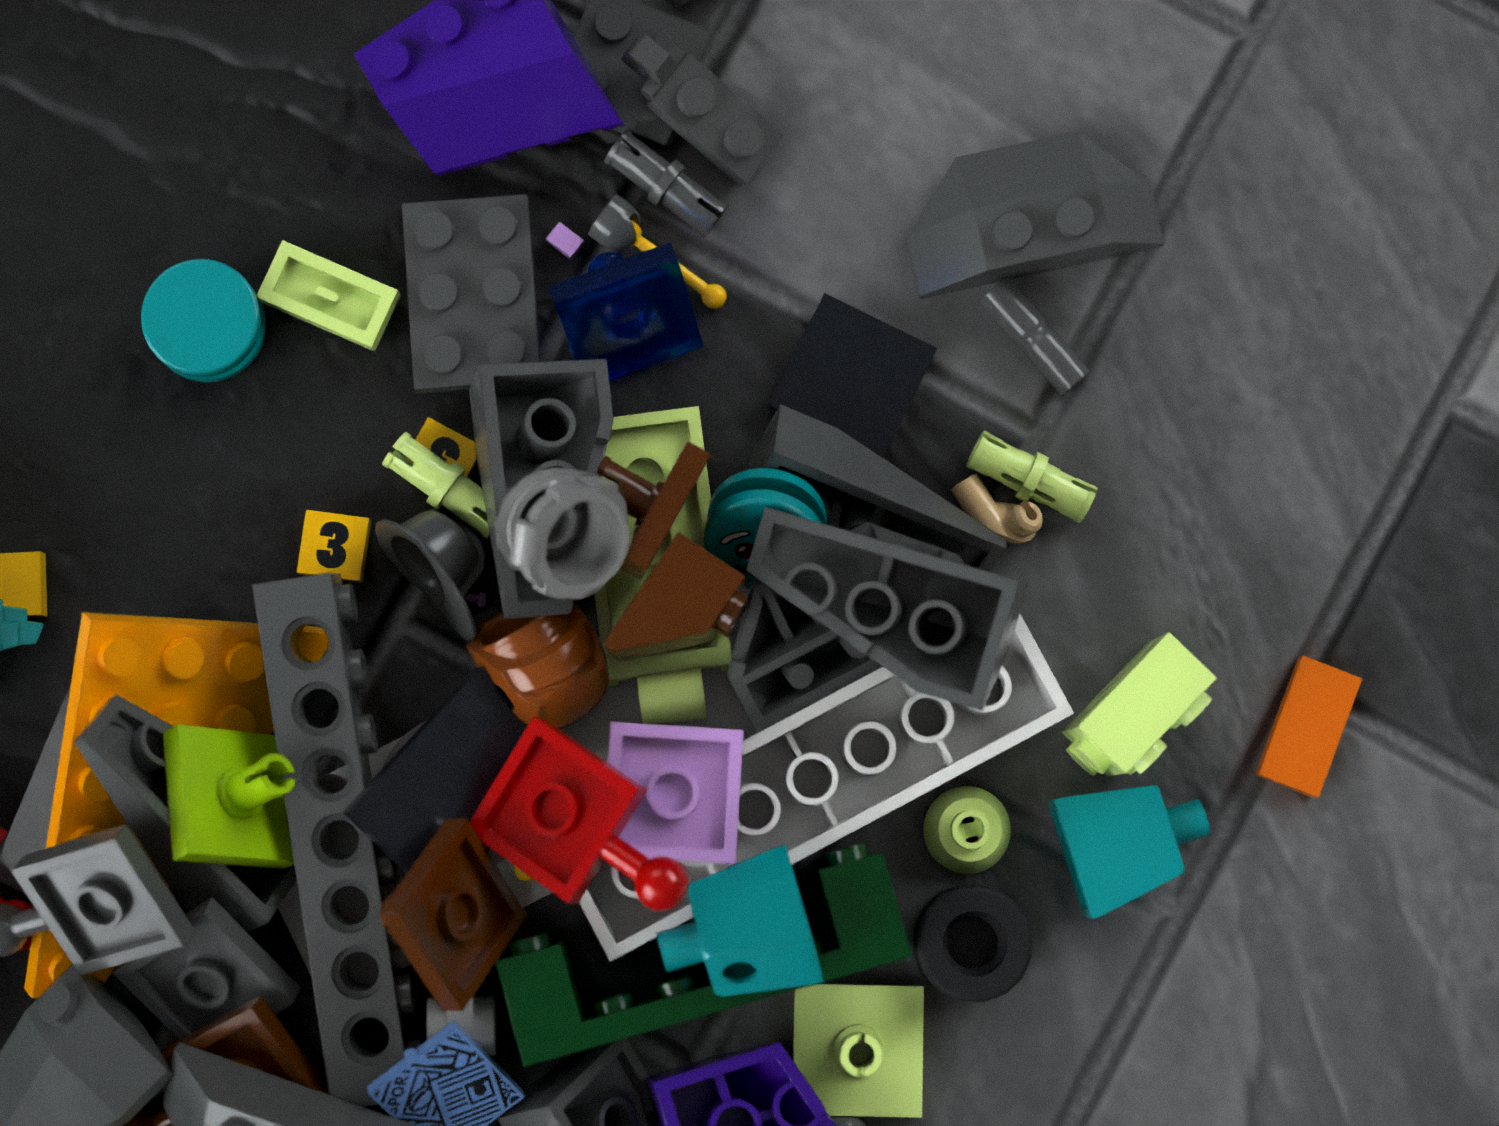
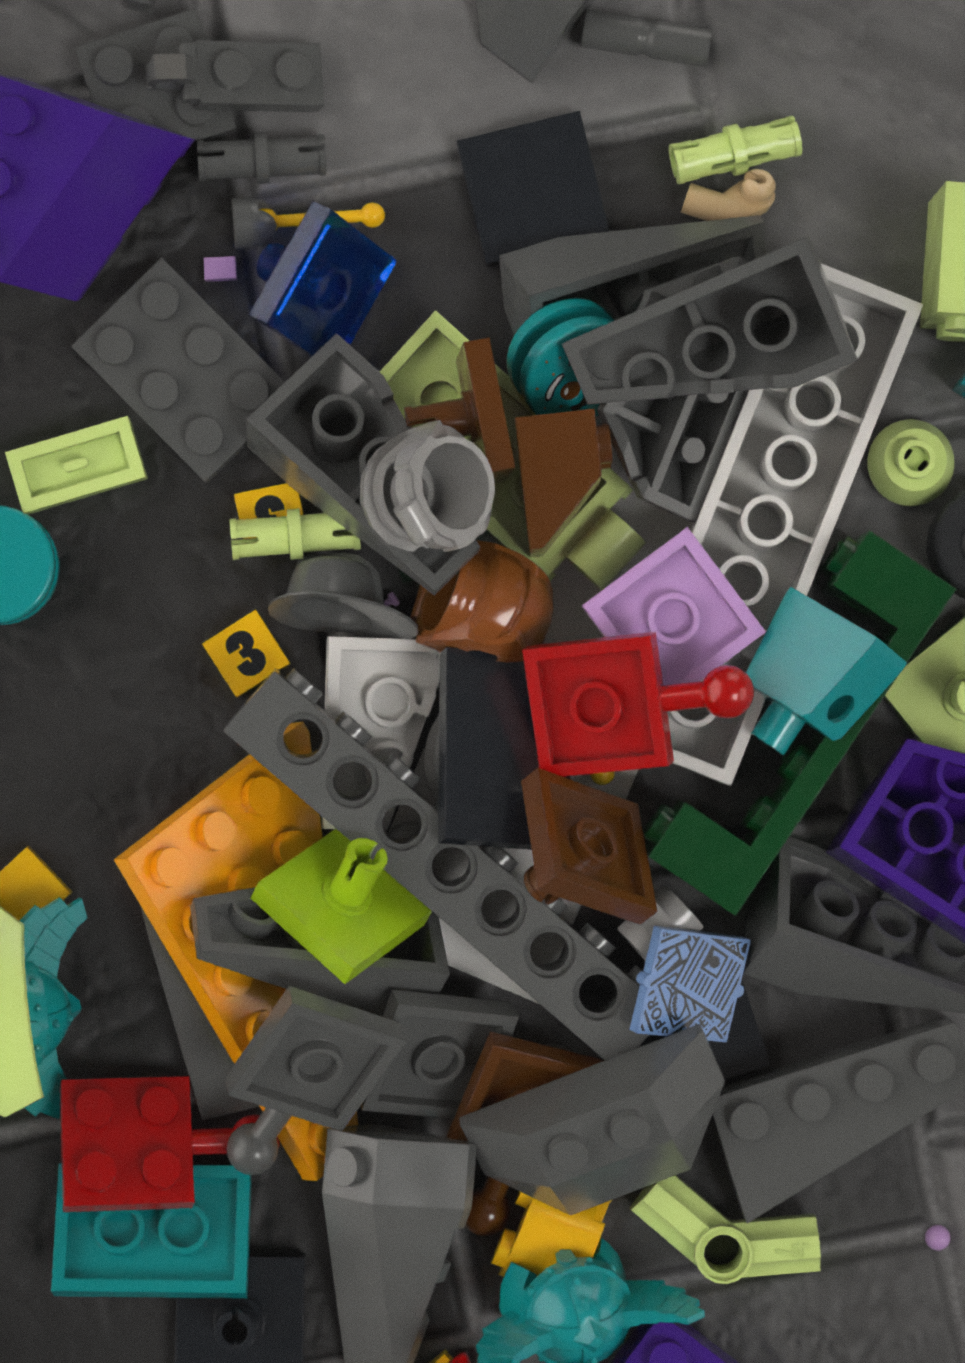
camera: 35 degrees left, 5 degrees up
none -> white wing [321,637,440,830]

